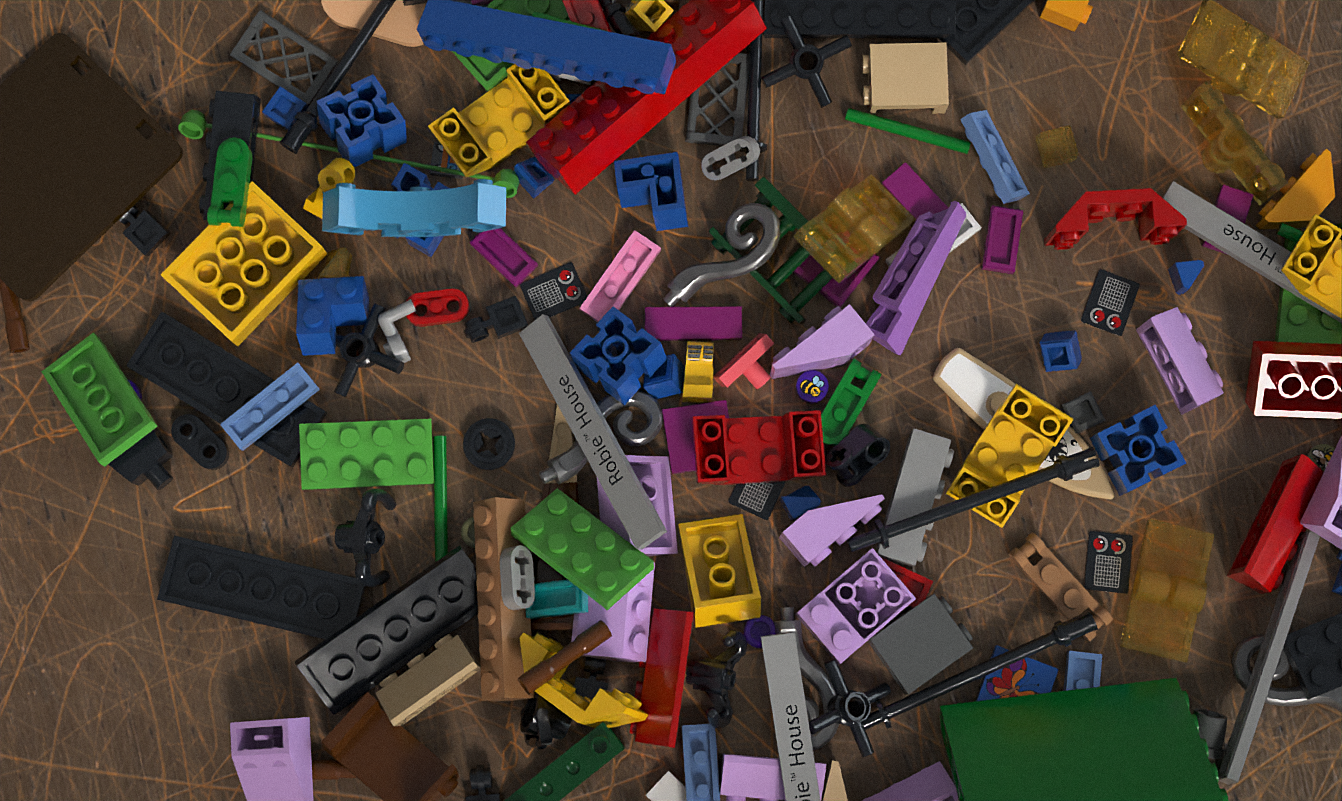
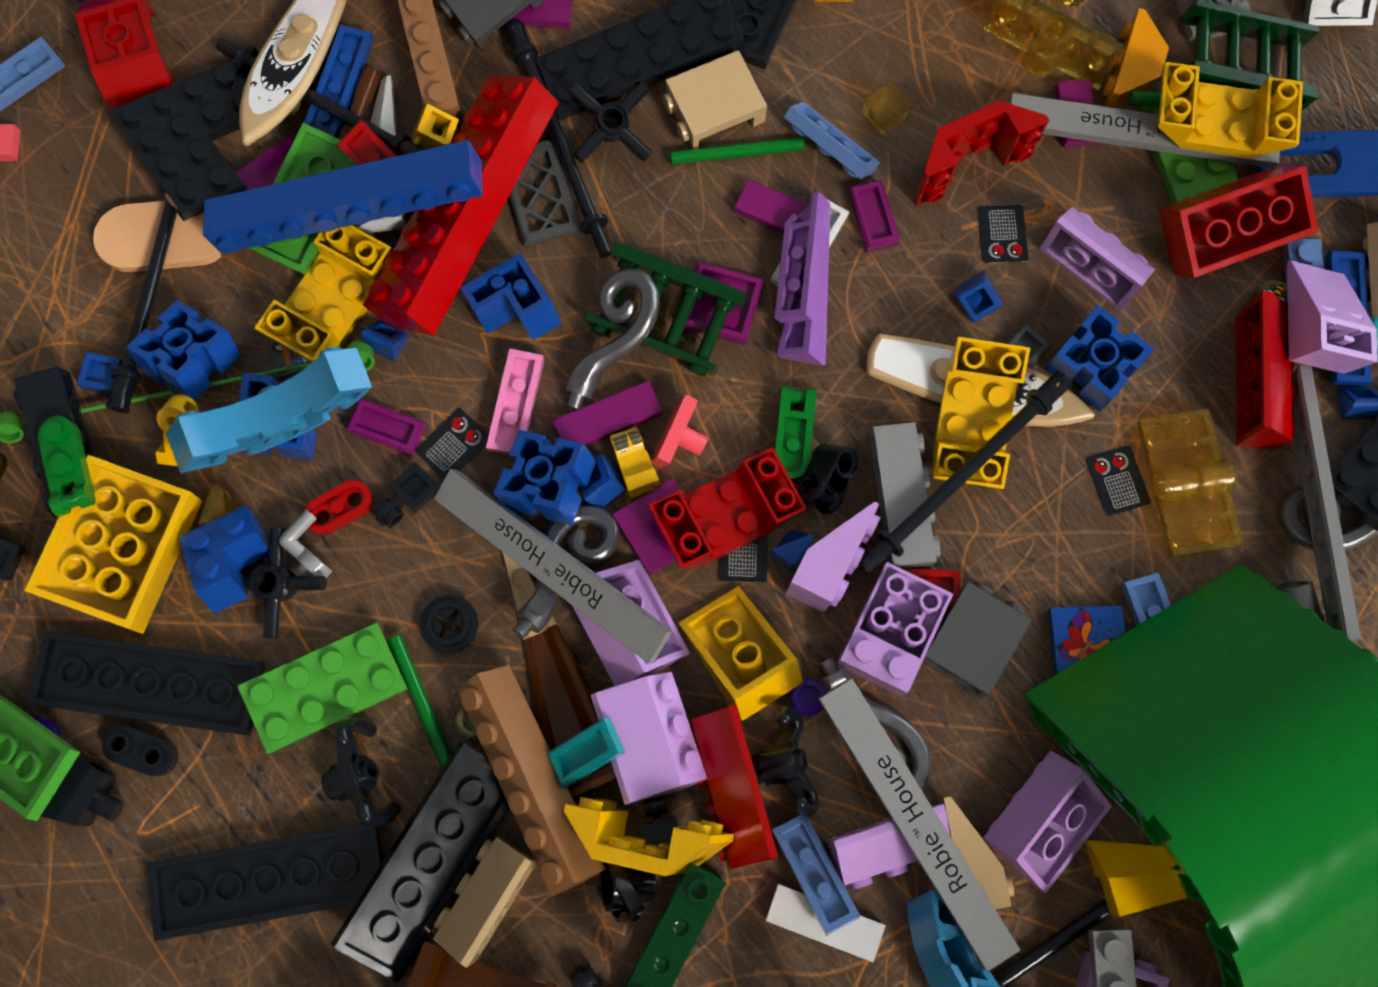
camera: 25 degrees left, 5 degrees down
medium blue plate [220,362,320,451] -> none
dark grey window [230,10,340,106] -> none
light grey beam [500,545,535,610] -> none
bright green plate [511,488,654,610] -> none
reddish brown piece [518,620,612,695] -> none
light grey beam [701,136,760,181] -> none
lavender slope [770,304,875,379] -> none
clear yellow plate [793,174,916,283] -> none
tile [796,370,829,404] -> none
black bar [808,659,891,757] -> none
black bar [862,610,1098,730] -> none
medium nougat plate [1008,532,1113,642] -> none
blue slope [1168,260,1204,295] -> none

